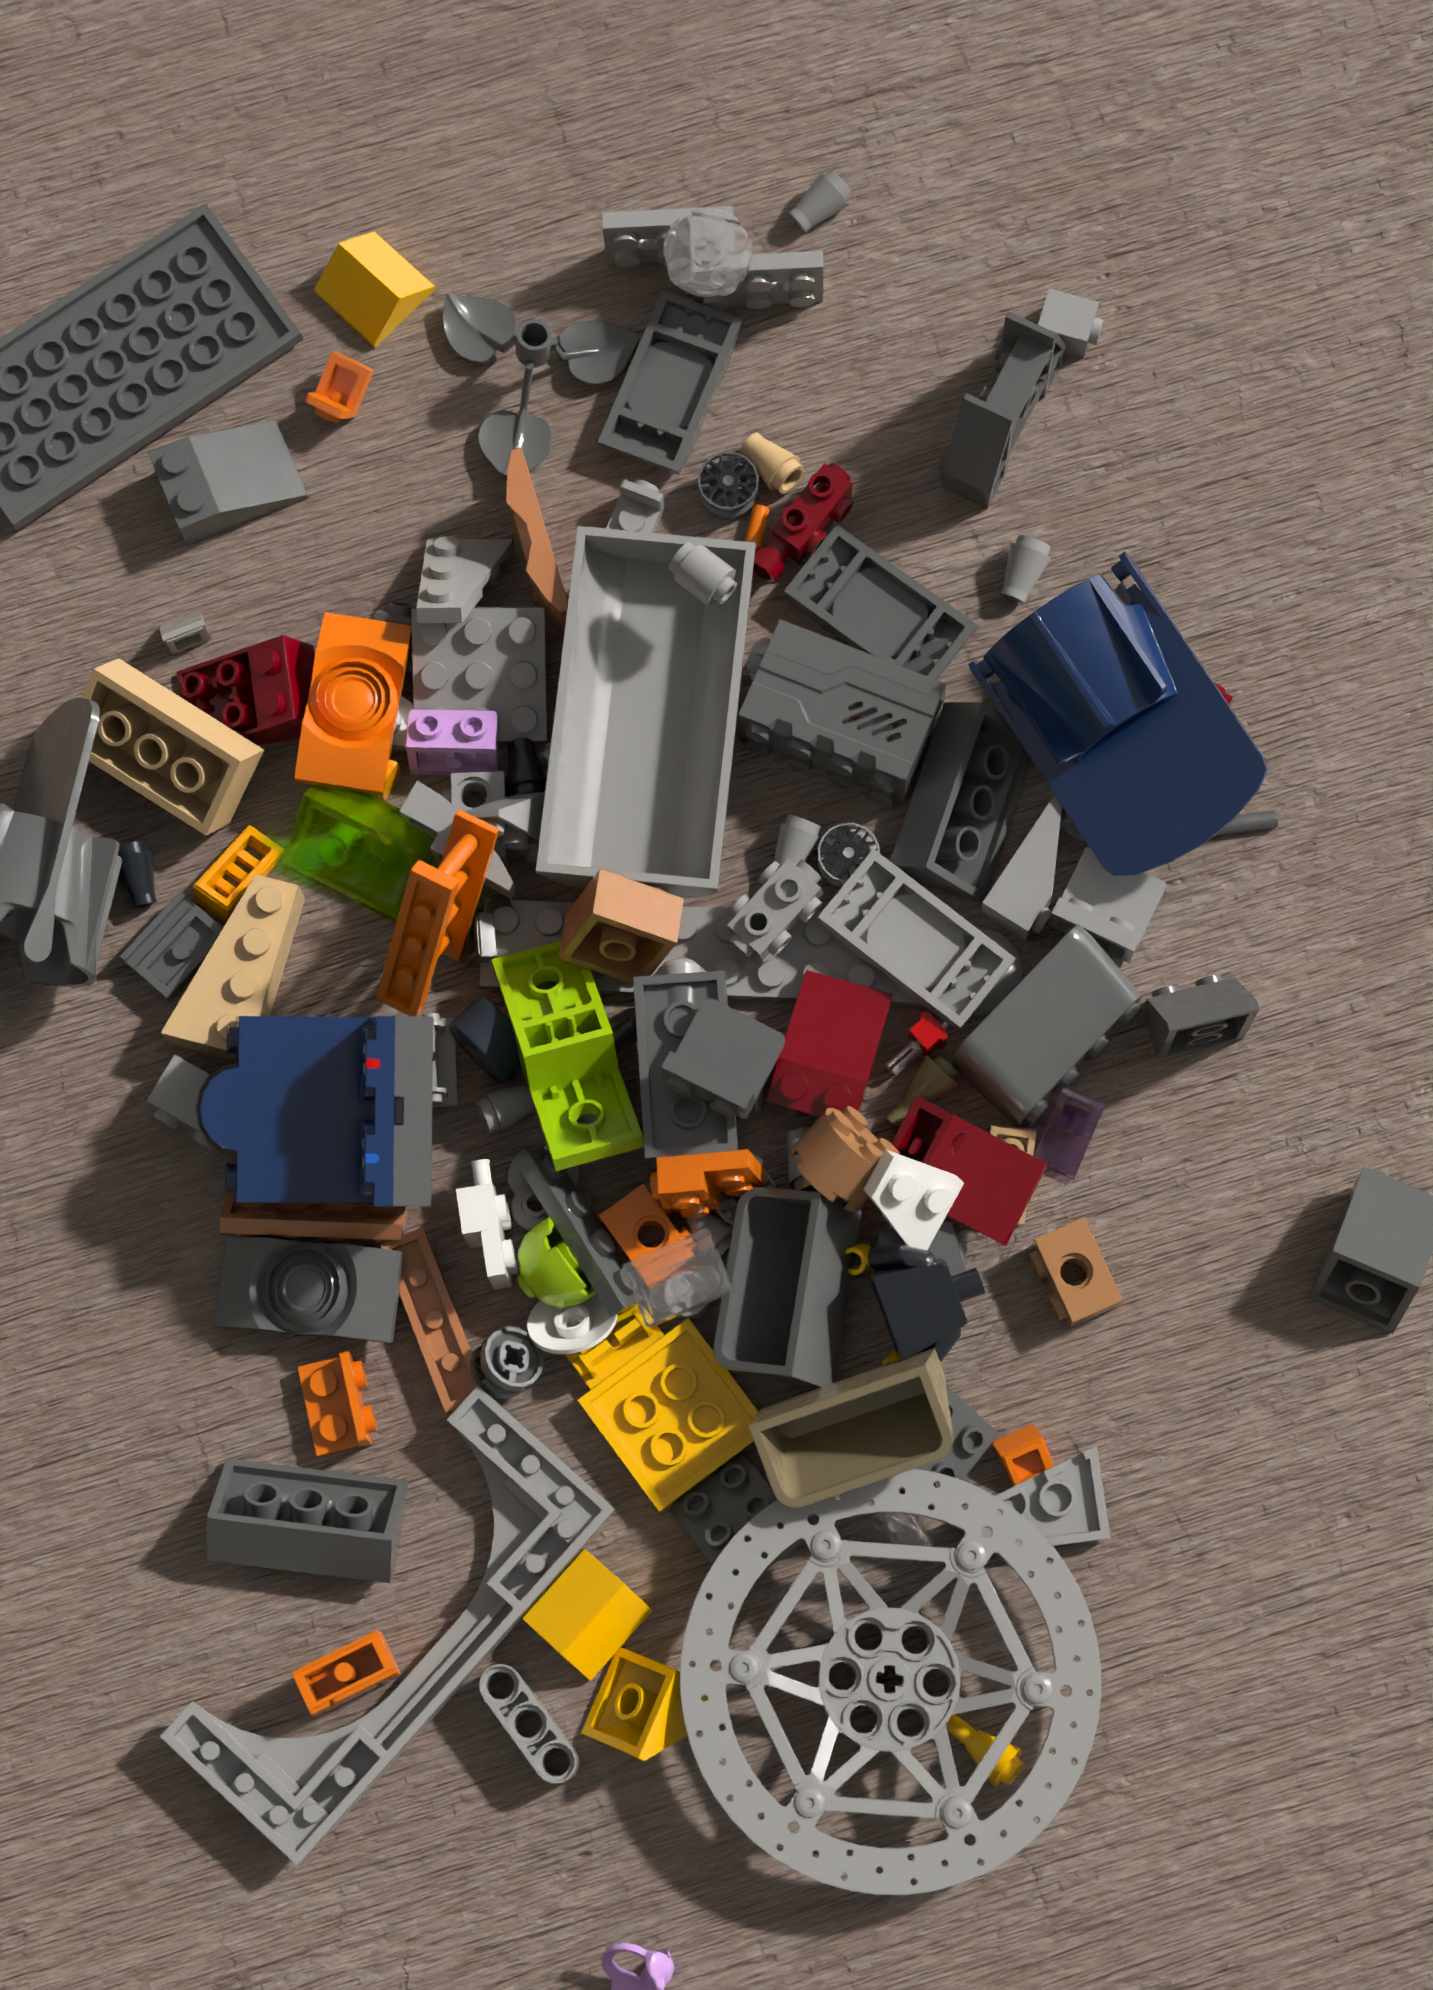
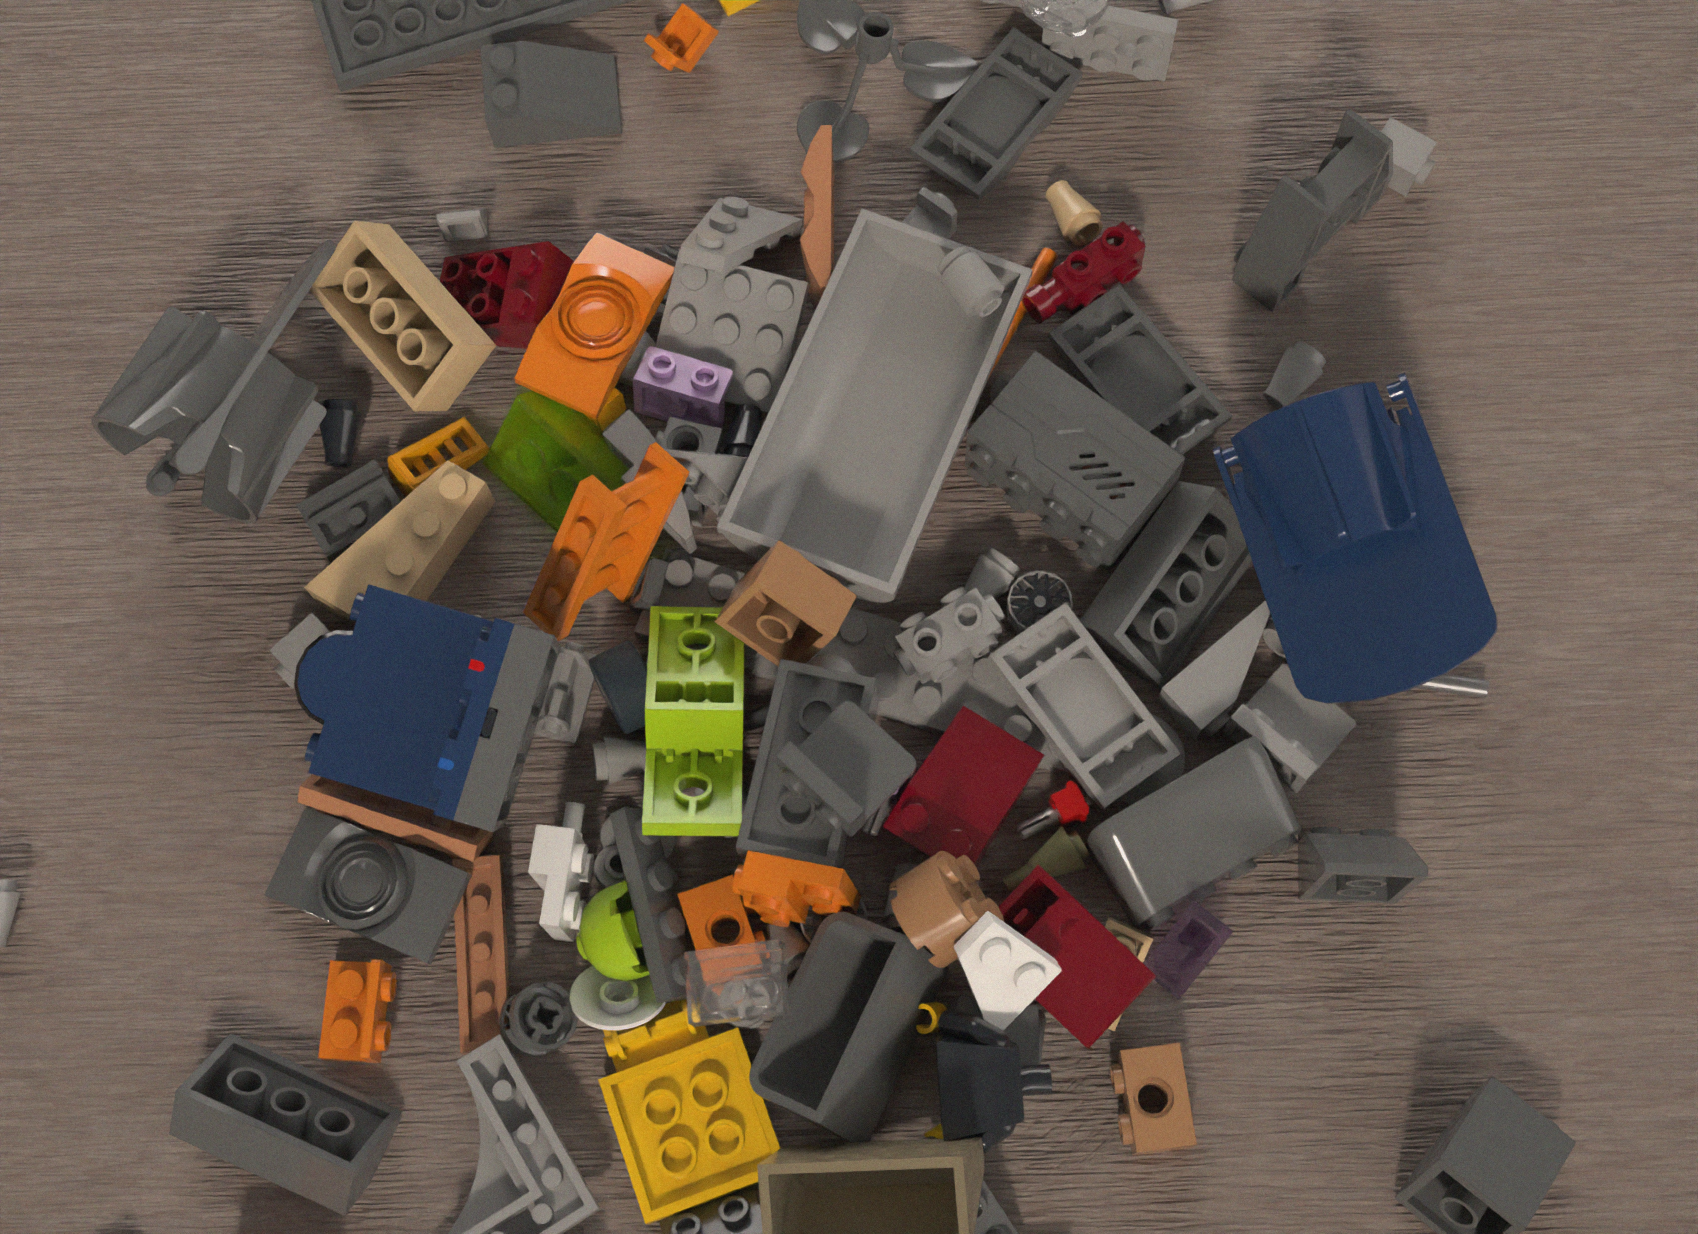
camera: 15 degrees right, 5 degrees down
dark grey wheel [698,452,759,521] -> none

